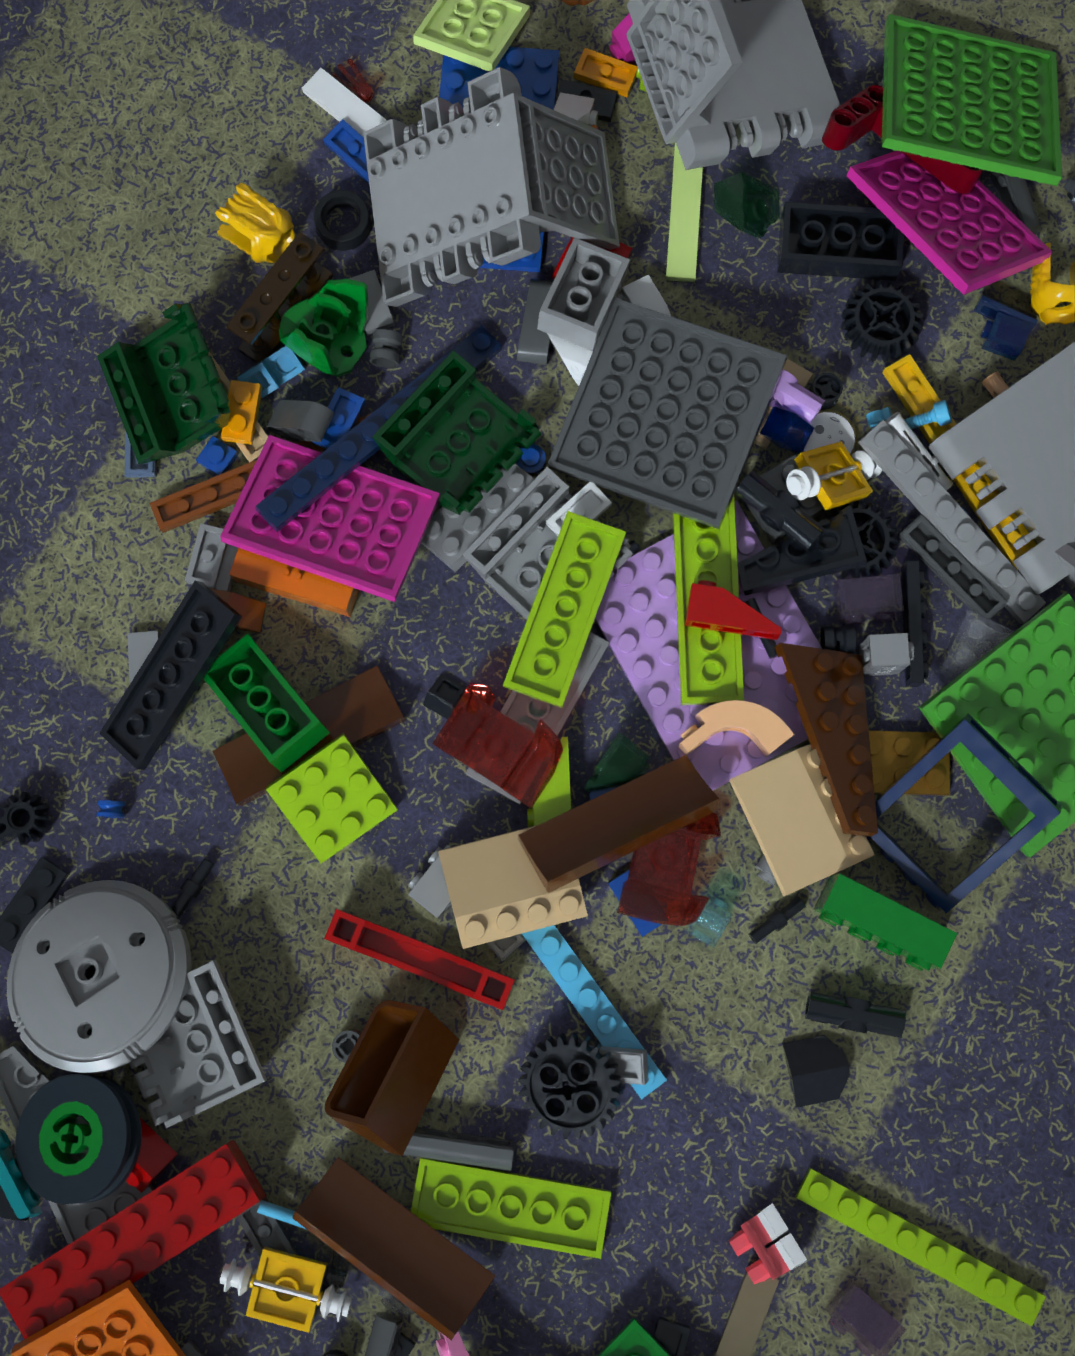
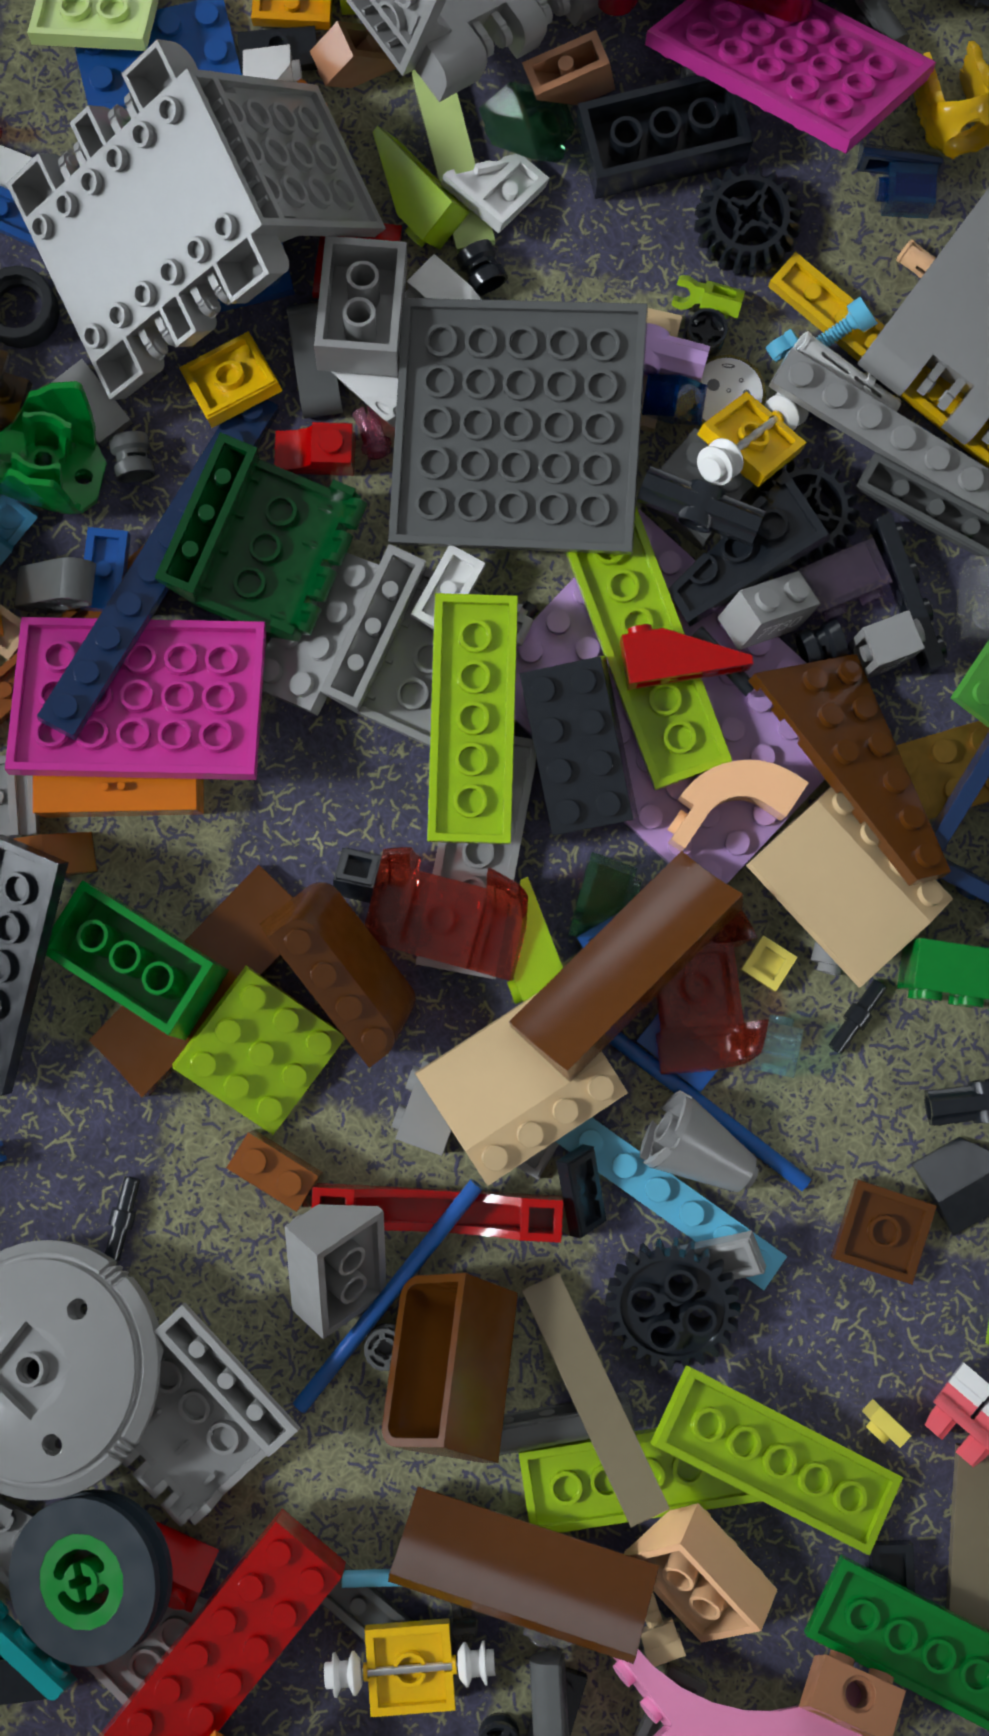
camera: 20 degrees left, 5 degrees up
blue plate [516,444,546,474] -> none
none -> yellow tile [179,331,282,428]
none -> dark orange brick [226,1130,323,1212]
none -> reddish brown windscreen [259,882,416,1068]
none -> red arch [274,422,356,476]
none -> light grey slope [285,1204,387,1339]
none -> blue piece [293,1179,483,1413]
none -> nougat slope [310,21,397,88]
none -> clear pink pin [352,406,392,460]
none -> lime slope [373,126,470,250]
none -> white wing [441,153,549,233]
none -> black wheel [456,239,508,296]
none -> black brick [519,656,638,836]
none -> nougat slope [522,30,616,105]
none -> dark tan tile [522,1273,670,1528]
none -> black plate [556,1144,607,1239]
none -> blue piece [609,1032,811,1191]
none -> light nougat slope [624,1503,778,1643]
none -> light grey cone [640,1090,759,1193]
none -> tan piece [641,1592,686,1667]
none -> lime plate [650,1365,903,1556]
none -> lime plate [671,275,745,319]
none -> light grey brick [718,571,820,651]
none -> light yellow plate [740,935,798,992]
none -> reddish brown plate [831,1178,937,1285]
none -> light yellow plate [862,1399,911,1448]

